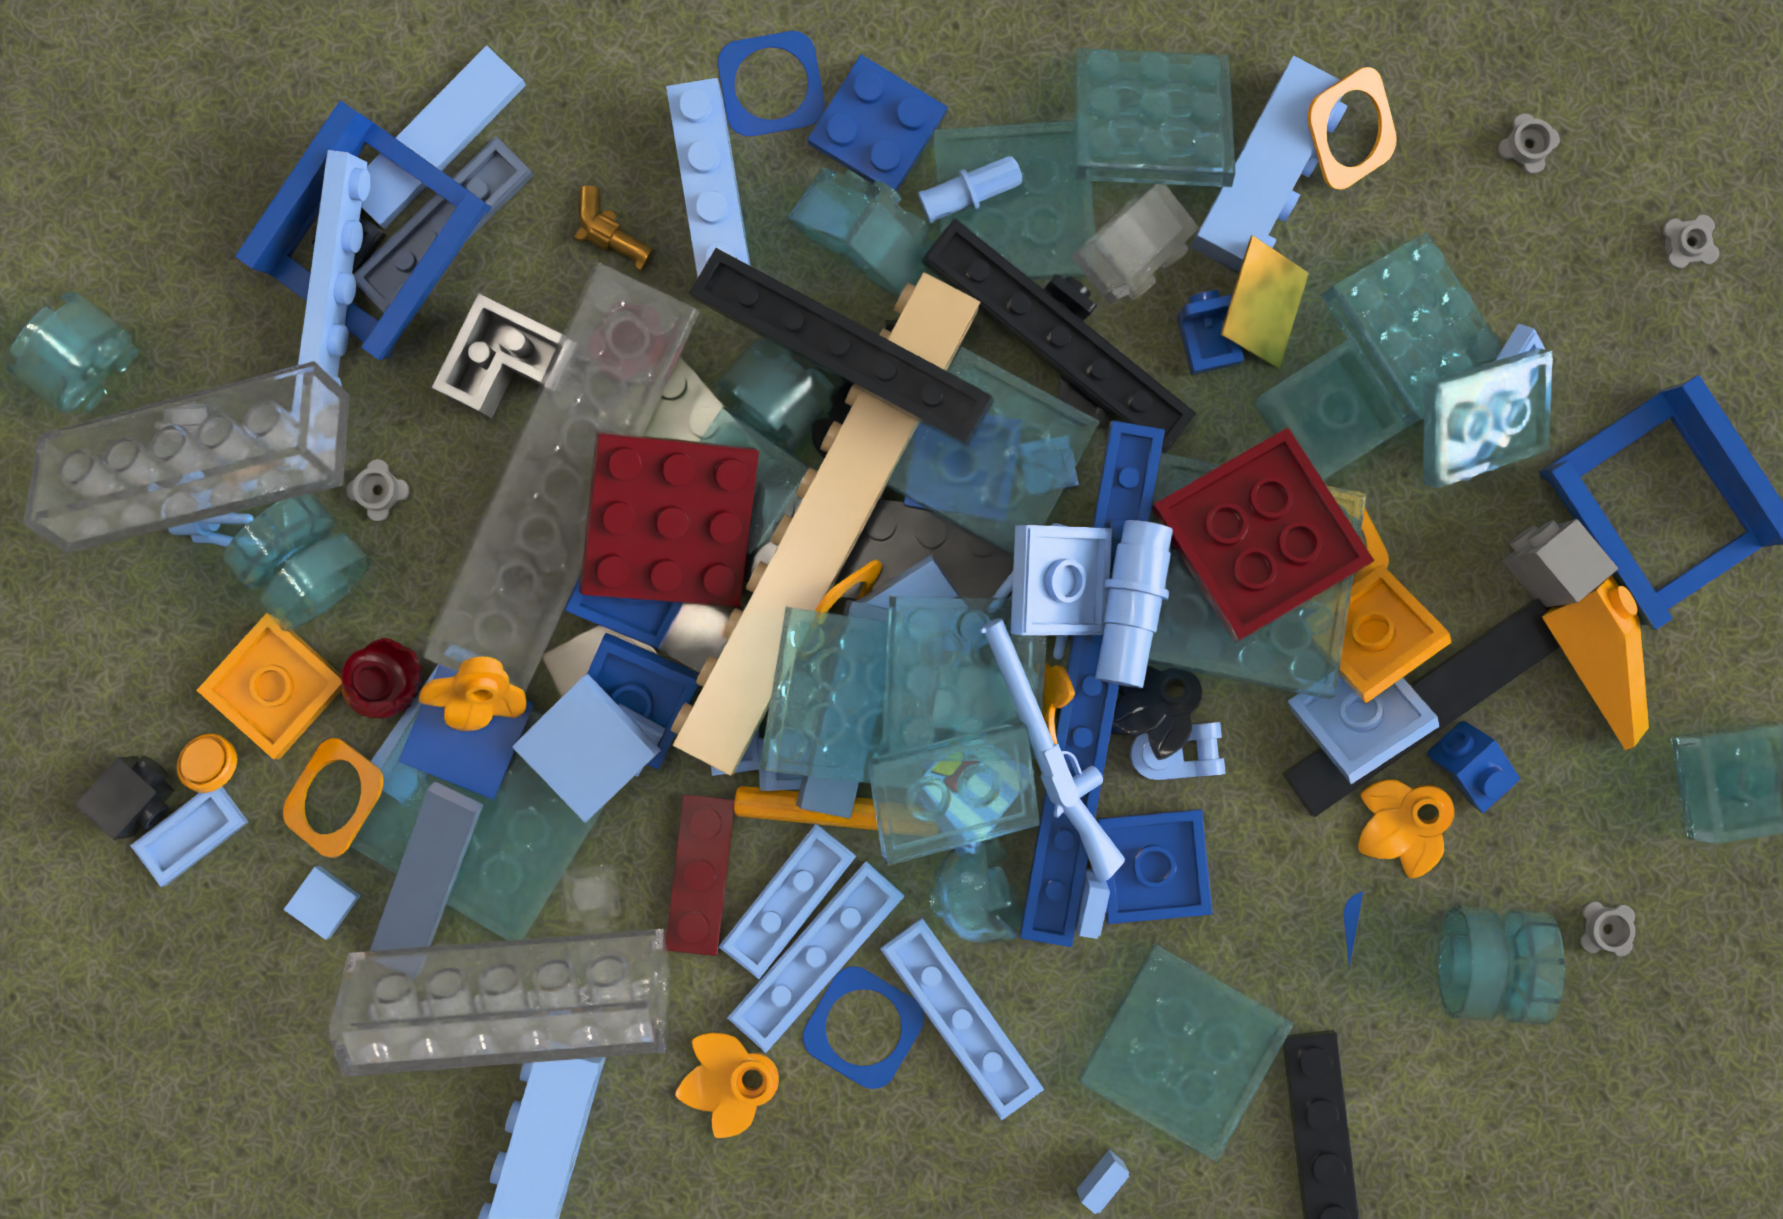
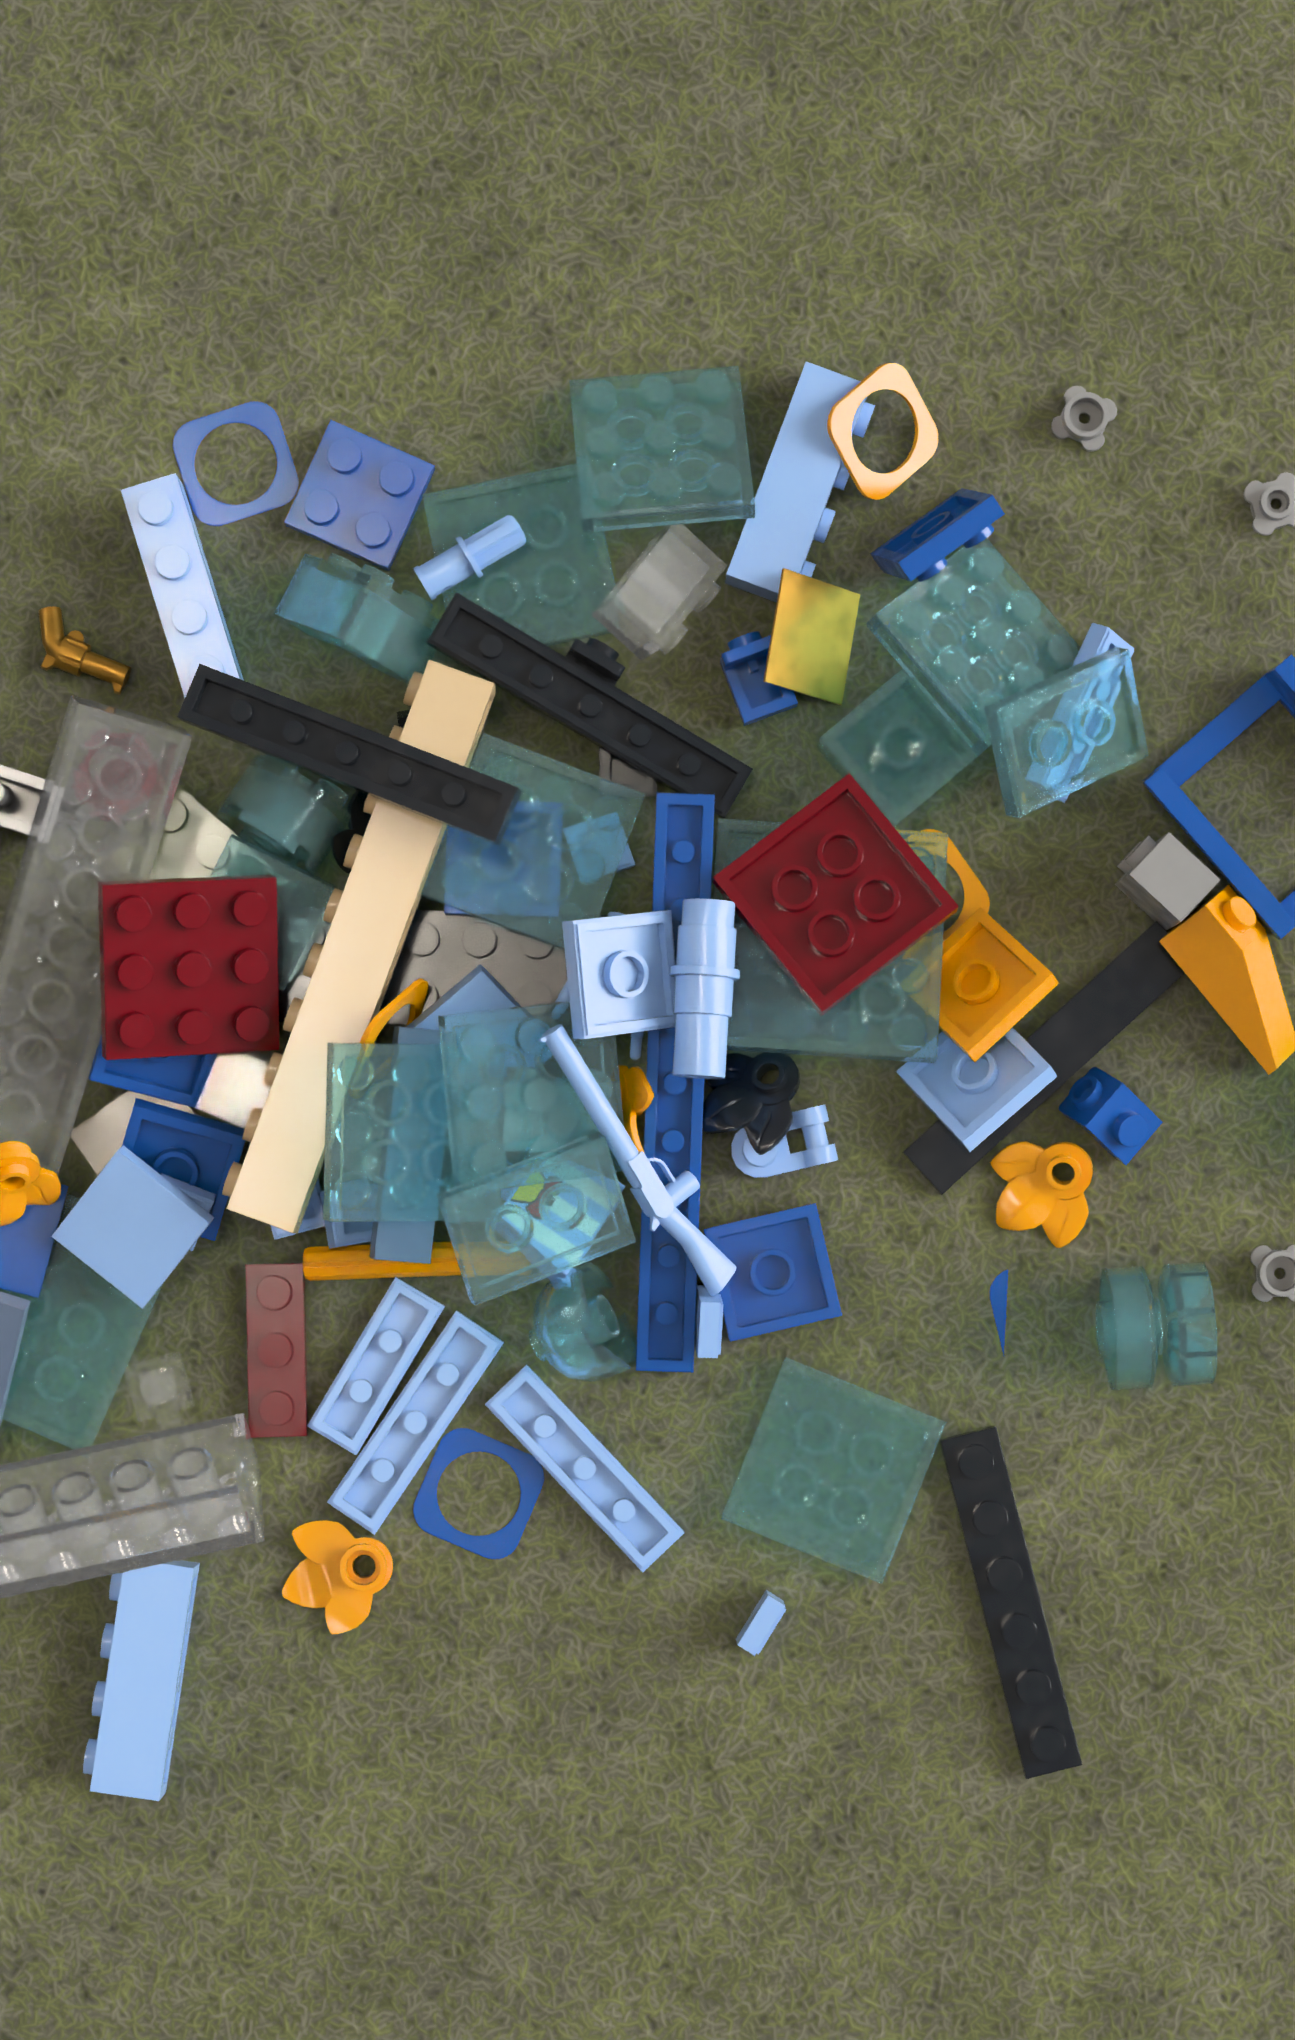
camera: 10 degrees left, 0 degrees up
none -> blue plate [870,488,1005,582]

